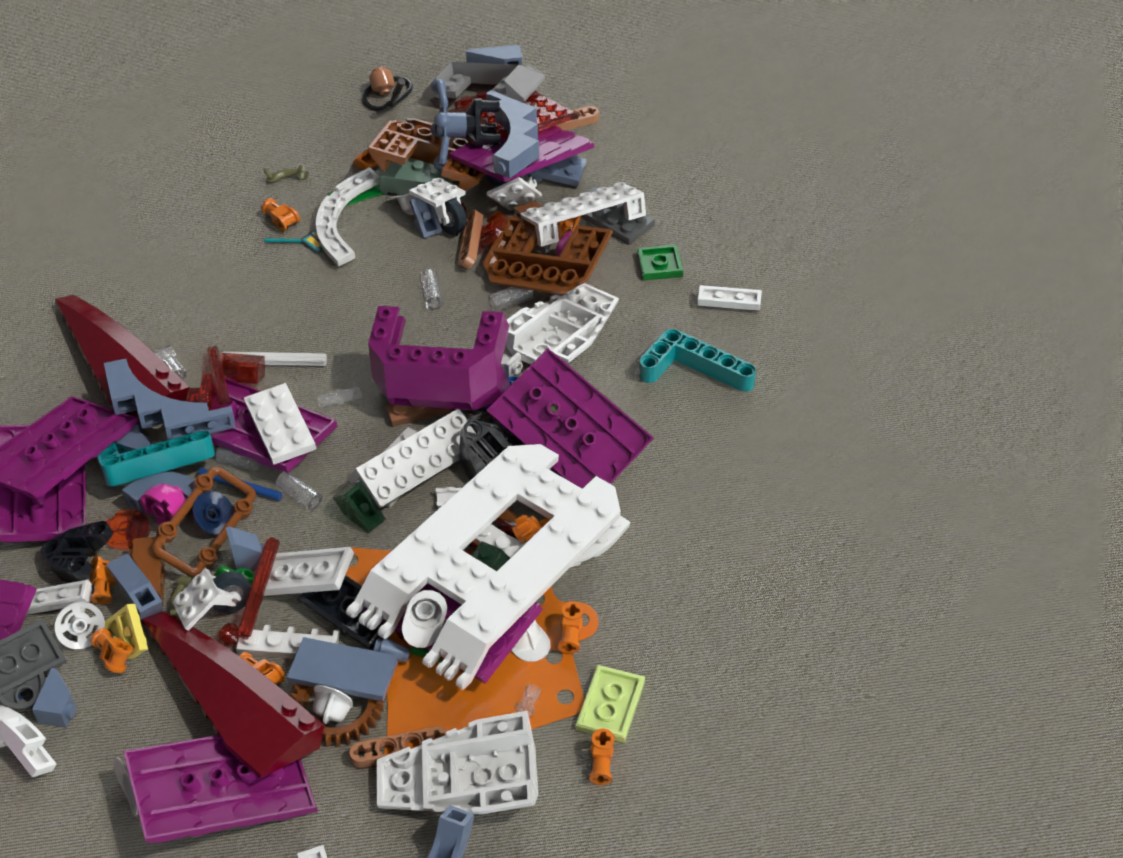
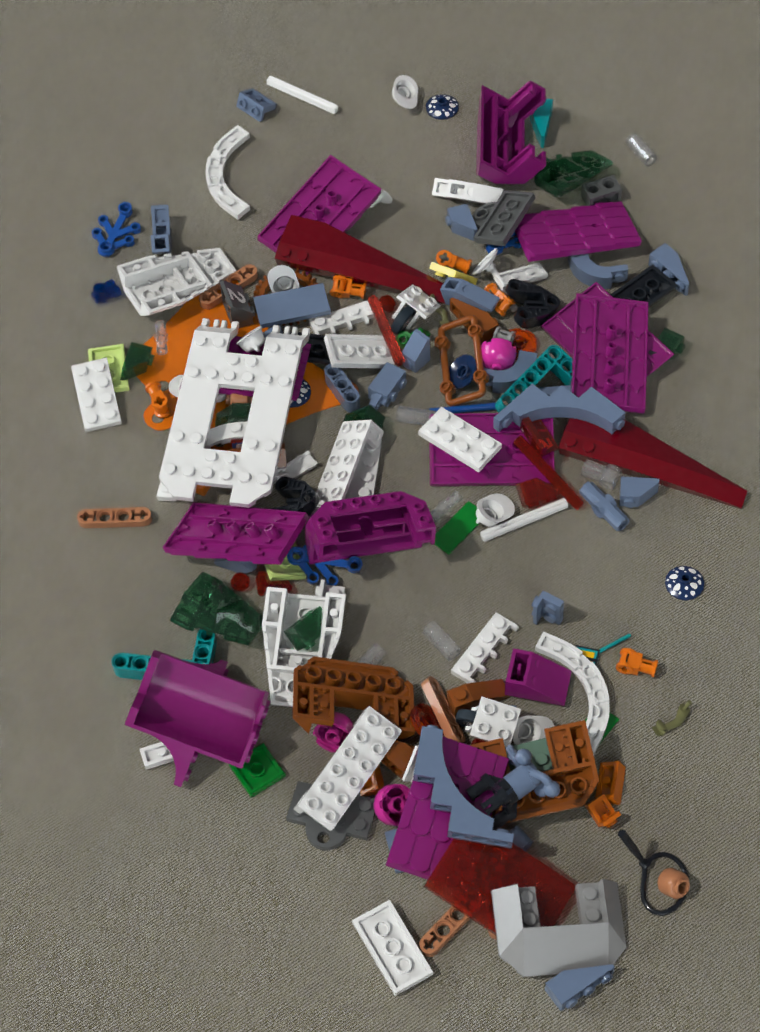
camera: 155 degrees right, 10 degrees up
orange gear [512,514,541,543] -> none
orange connector [589,728,615,785] -> none
none -> white plate [71,357,122,432]
none -> nougat beam [77,507,152,528]
none -> clear blue plate [90,279,122,304]
none -> clear green slope [120,342,154,381]
none -> magenta cylinder [124,649,271,787]
none -> clear green wedge [170,571,263,646]
none -> dark grey slope [219,280,255,328]
none -> clear green slope [284,606,322,651]
none -> sand blue beam [324,364,360,413]
none -> white plate [352,900,433,996]
none -> sand blue hinge [368,362,407,413]
none -> dark pink cylinder [373,784,410,826]
none -> green piece [434,501,480,555]
none -> dark orange slope [447,679,511,717]
none -> white hinge [451,612,519,683]
none -> white piece [476,493,515,527]
none -> light grey bush [493,326,516,344]
none -> magenta slope [504,648,572,706]
none -> sand blue bracket [531,591,564,625]
none -> sand blue piece [579,481,630,531]
none -> sand blue slope [619,477,659,508]
none -> dark blue dish [665,566,704,601]

